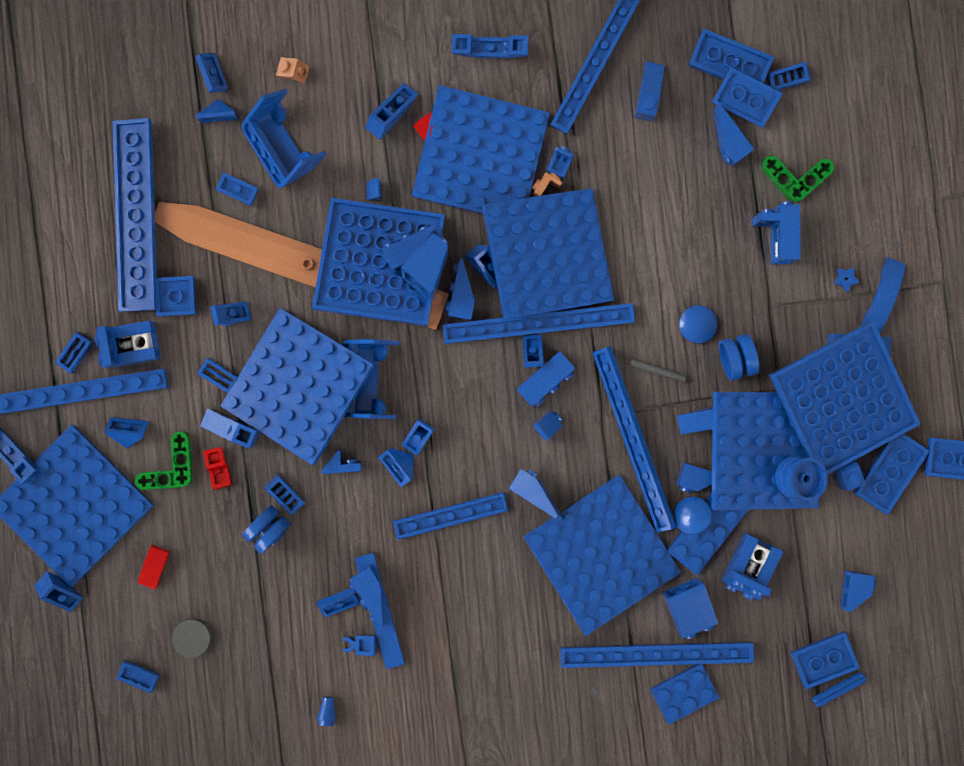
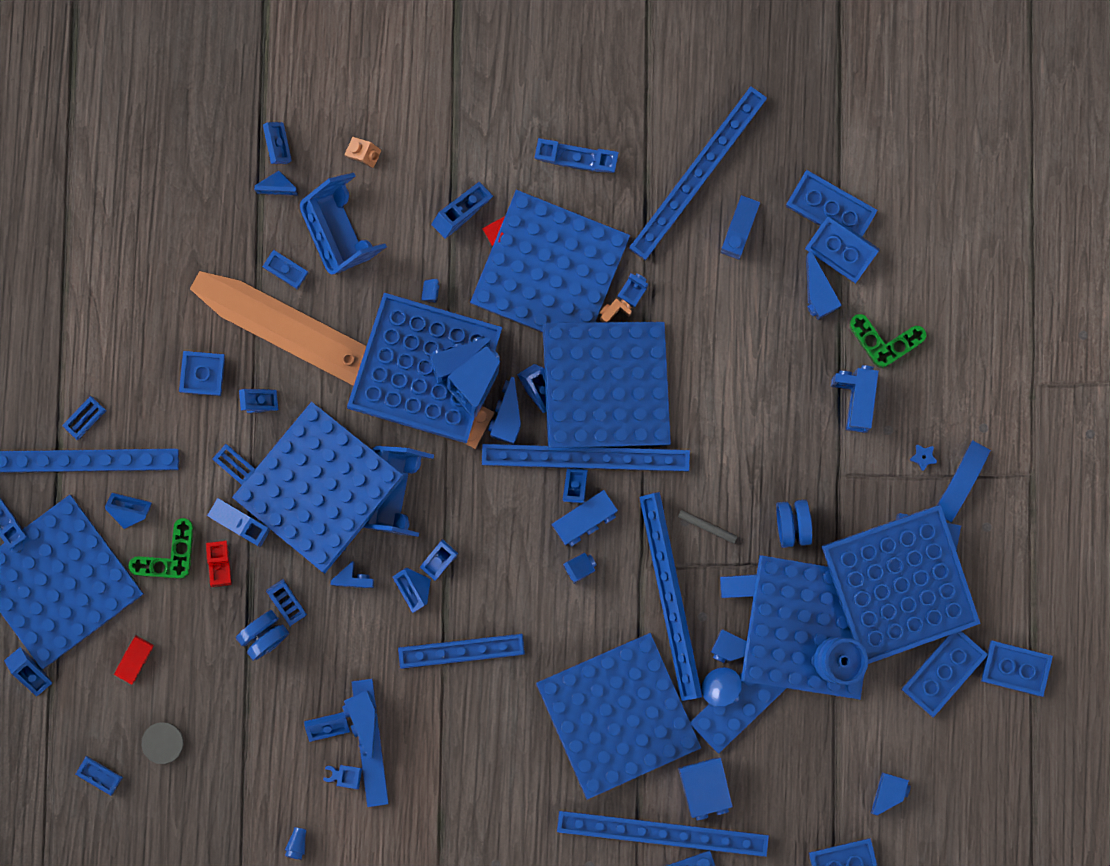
camera: 15 degrees right, 5 degrees down
blue brick [95,321,161,369] -> none
blue plate [113,118,157,312] -> none
slope [509,469,563,521] -> none
blue dish [679,306,717,344] -> none
blue brick [721,533,783,601] -> none
blue slope [768,61,811,90] -> none
blue slope [834,460,866,491] -> none

